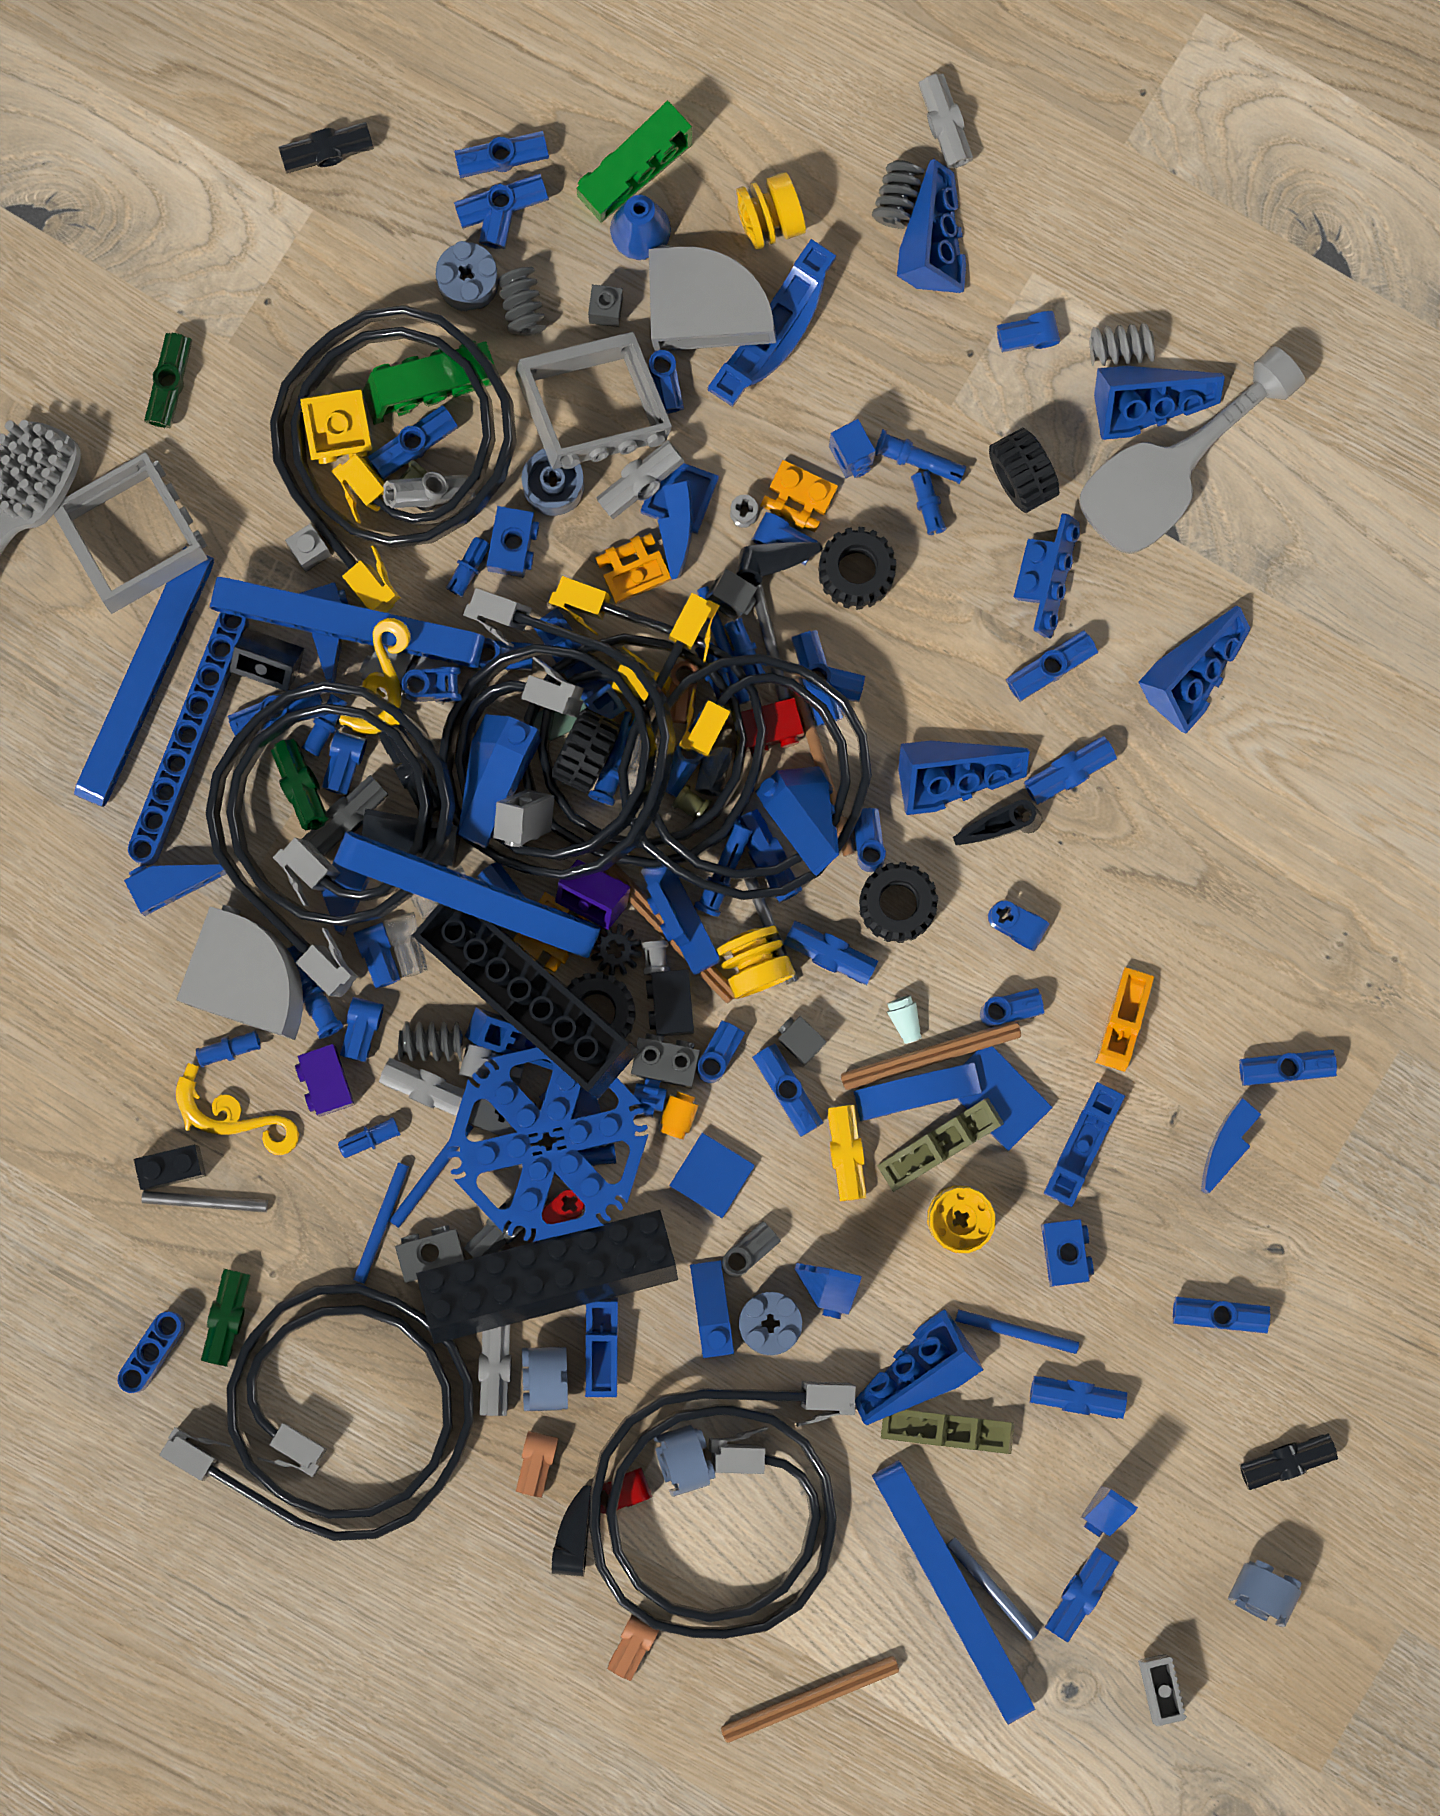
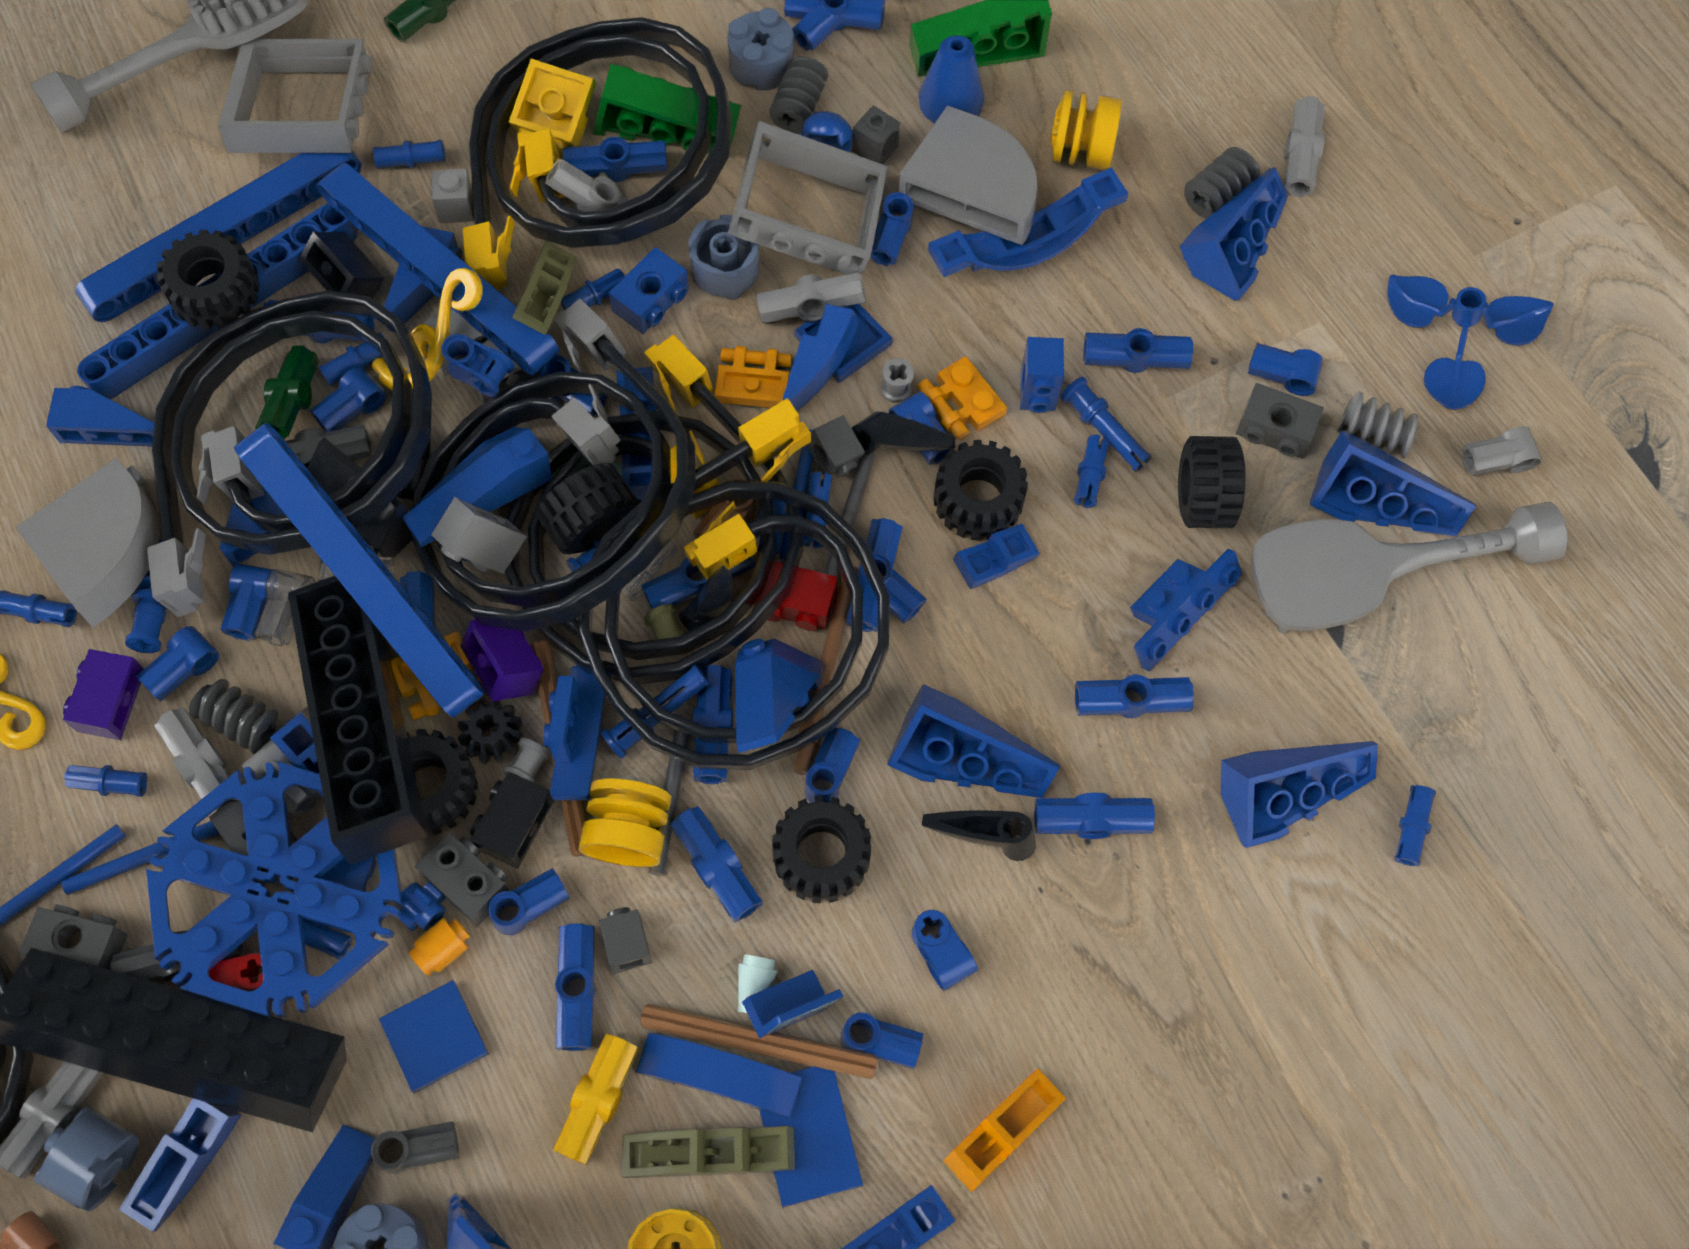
camera: 30 degrees right, 15 degrees down
none -> black tyre [156,230,260,330]
none -> blue pin [373,140,446,169]
none -> olive slope [512,240,577,335]
none -> blue panel [742,970,844,1039]
none -> blue hair [801,111,853,152]
none -> blue slope [953,524,1040,589]
none -> blue piece [1083,328,1193,373]
none -> dark grey brick [1235,383,1324,459]
none -> blue plant [1387,274,1553,410]
none -> blue pin [1394,785,1436,866]
none -> light grey piece [1462,426,1542,476]

